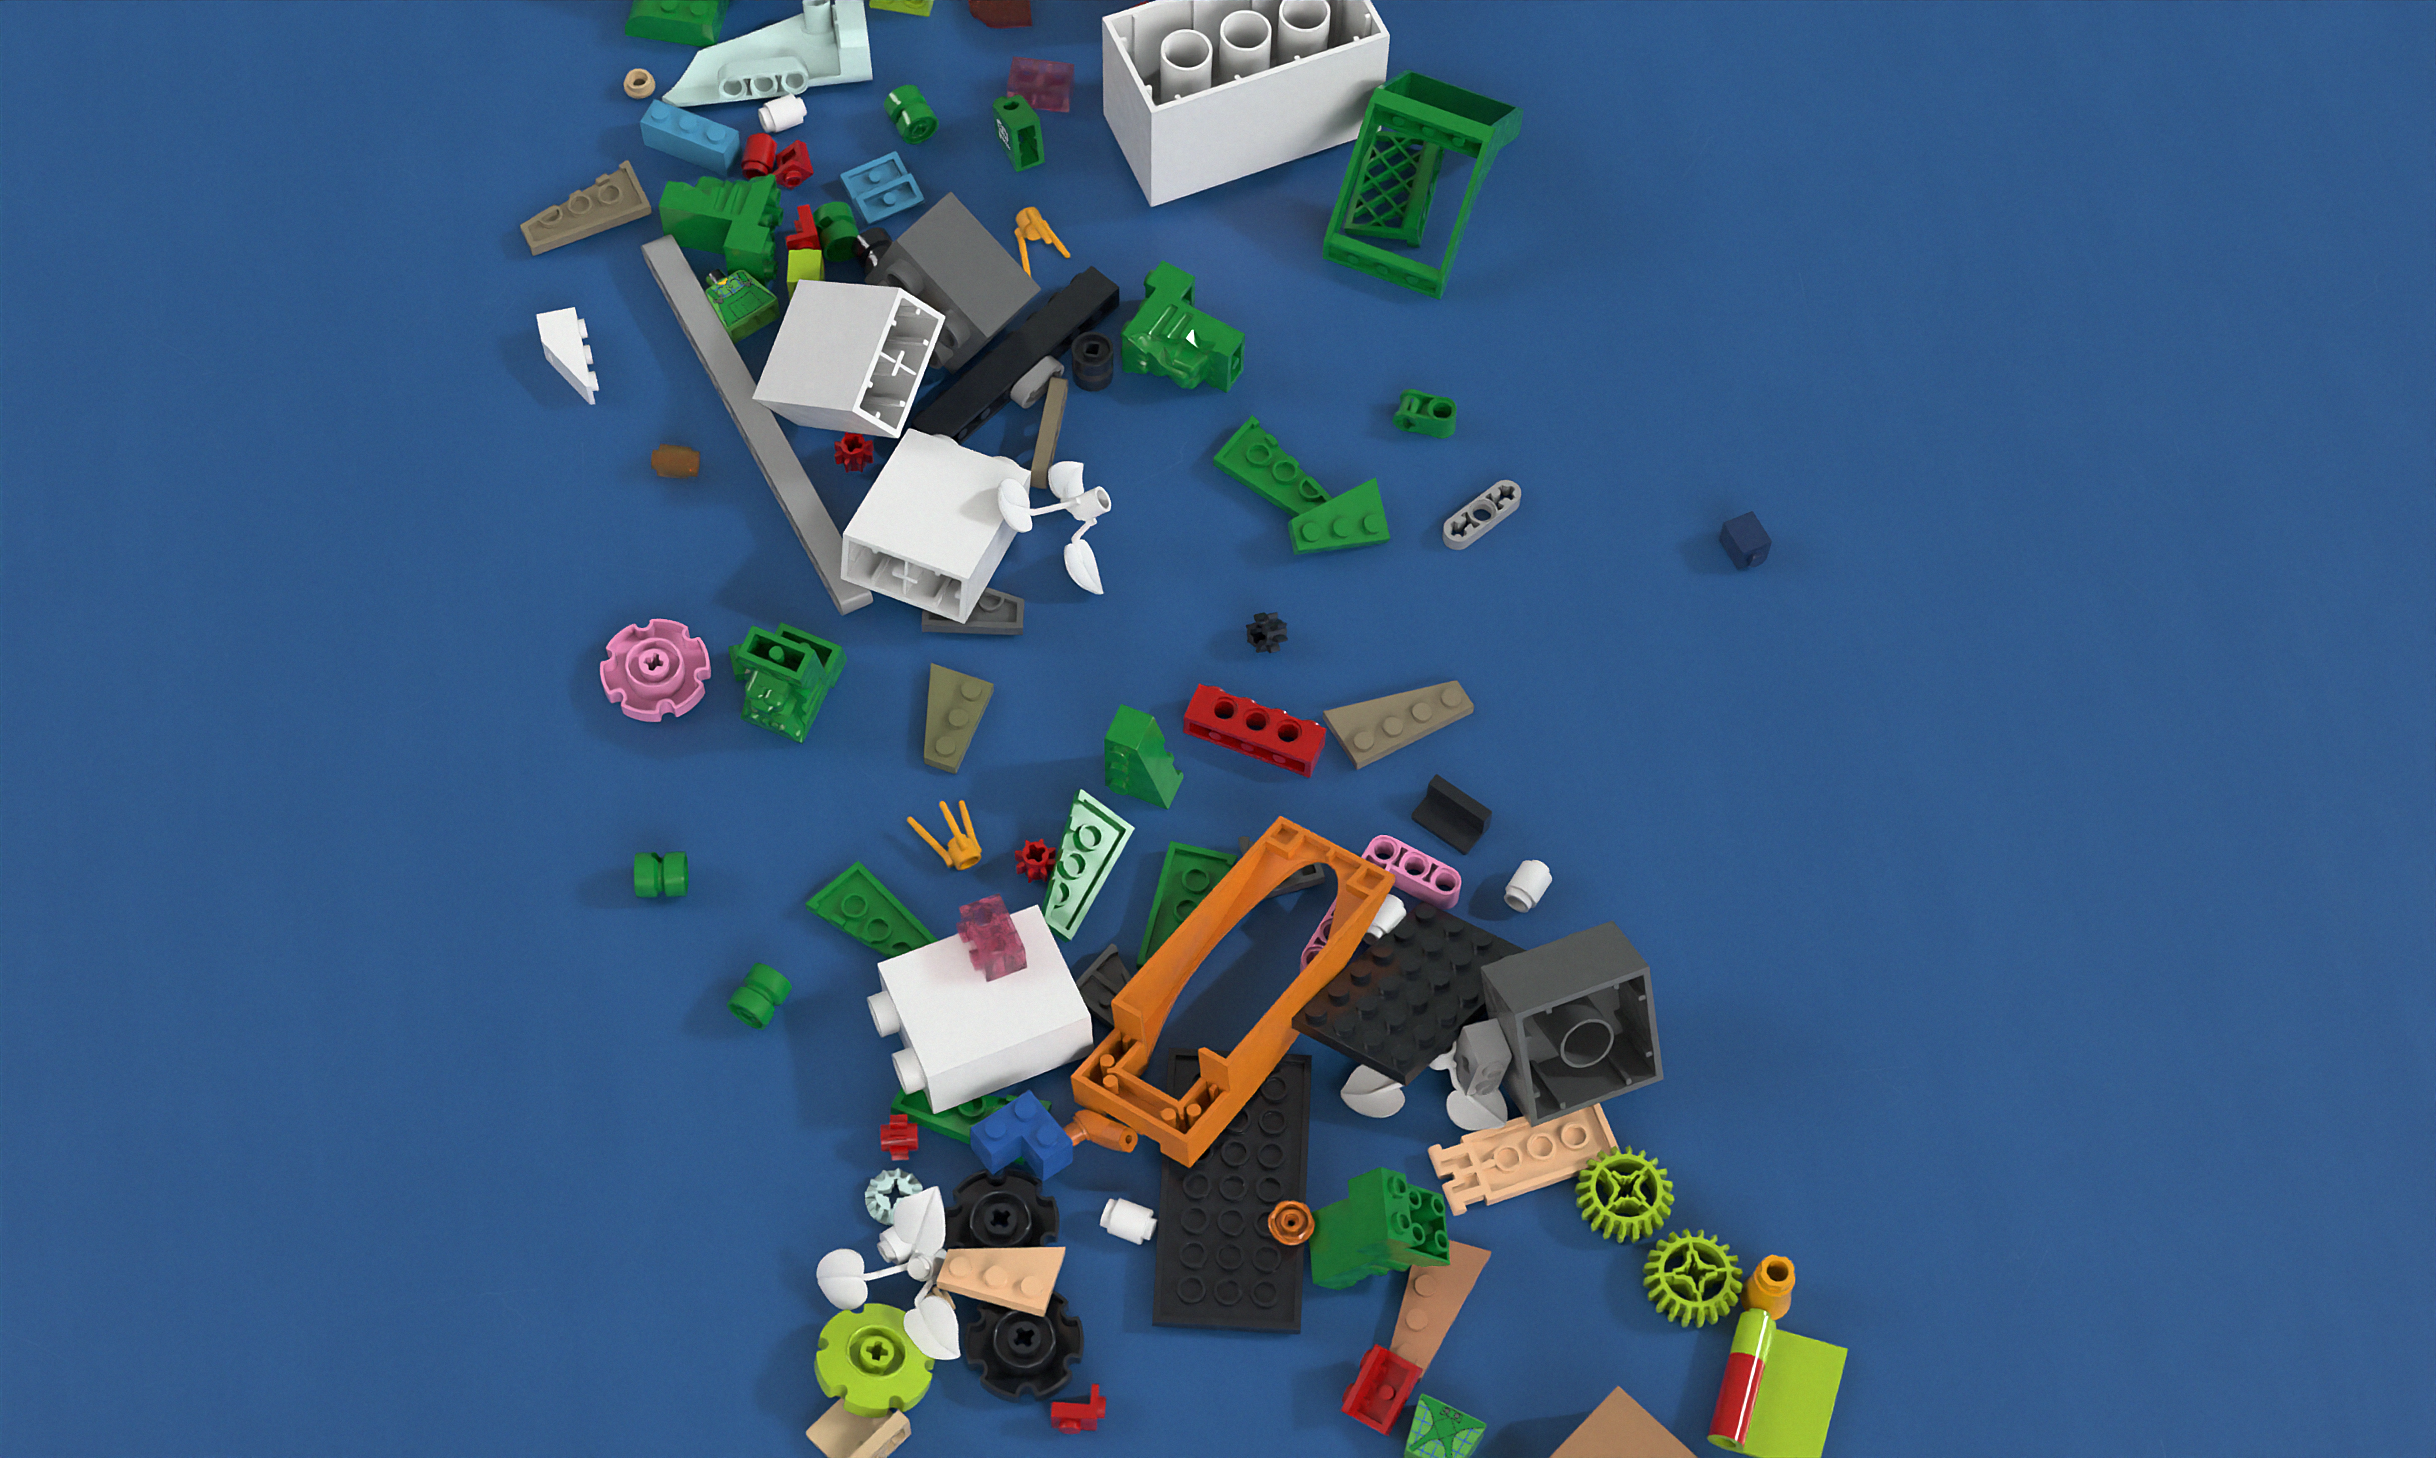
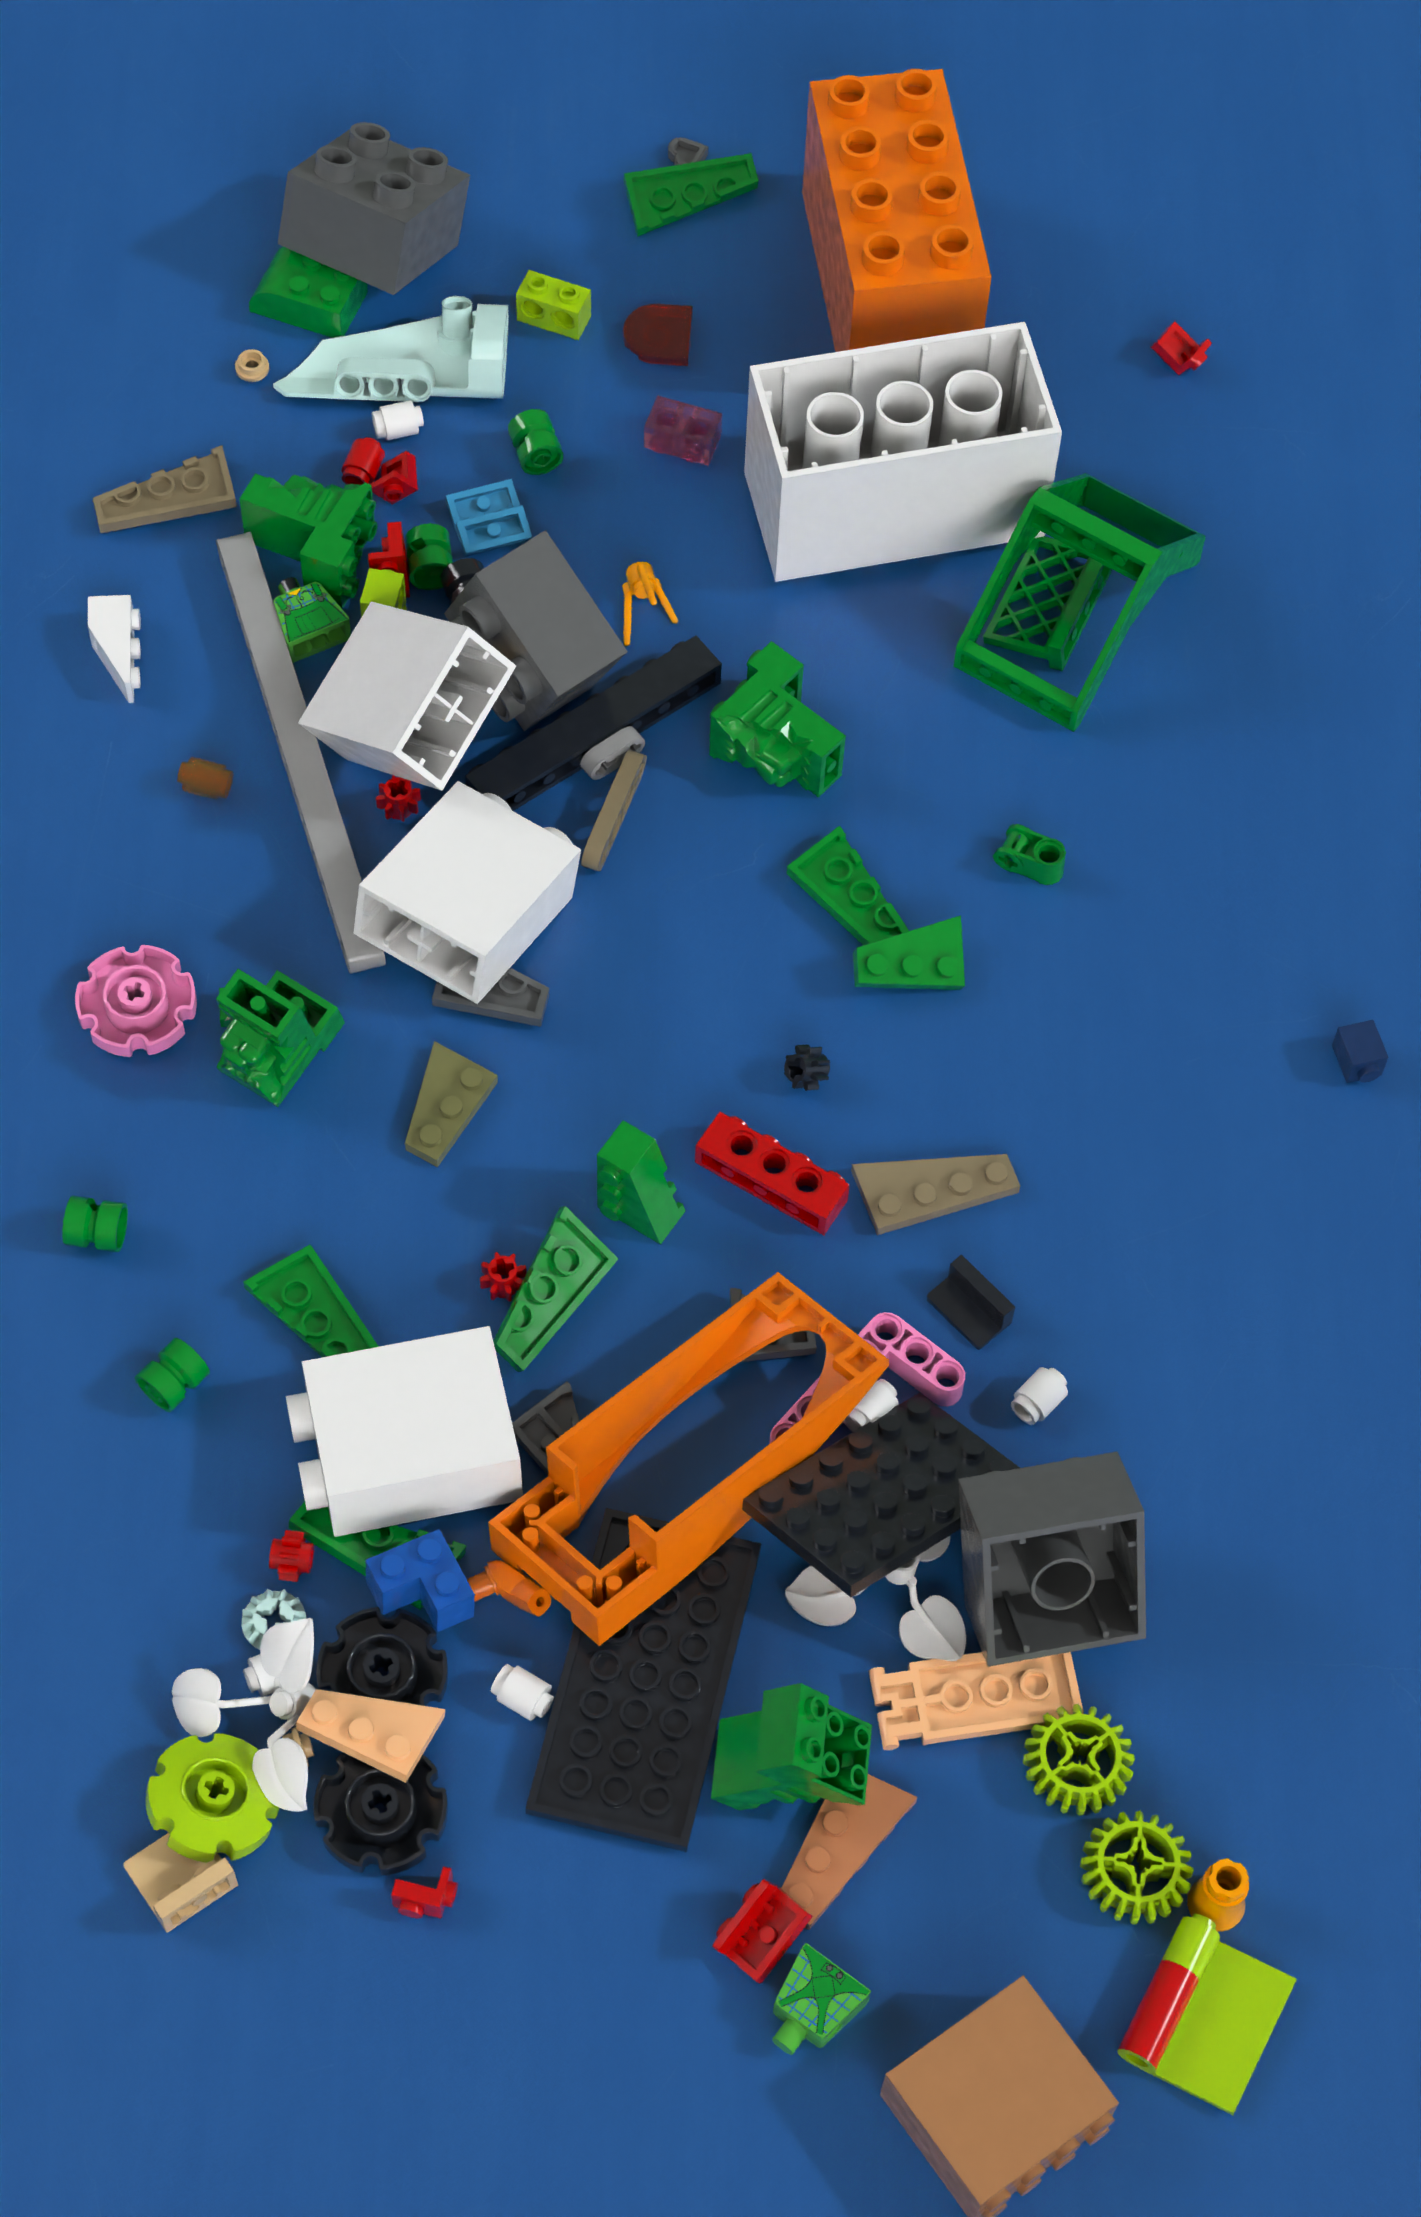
camera: 10 degrees right, 0 degrees up
dark azure brick [640,99,742,176] -> none
light orange plant [907,800,982,871] -> none
clear pink brick [956,893,1027,982] -> none
green torso [992,95,1045,172] -> none
white plant [997,461,1111,595] -> none
black wheel [1071,331,1114,392] -> none
green wing [1136,841,1238,970] -> none
orange plate [1268,1201,1315,1245] -> none
light grey beam [1442,480,1521,550] -> none
light grey brick [1453,1018,1512,1096] -> none

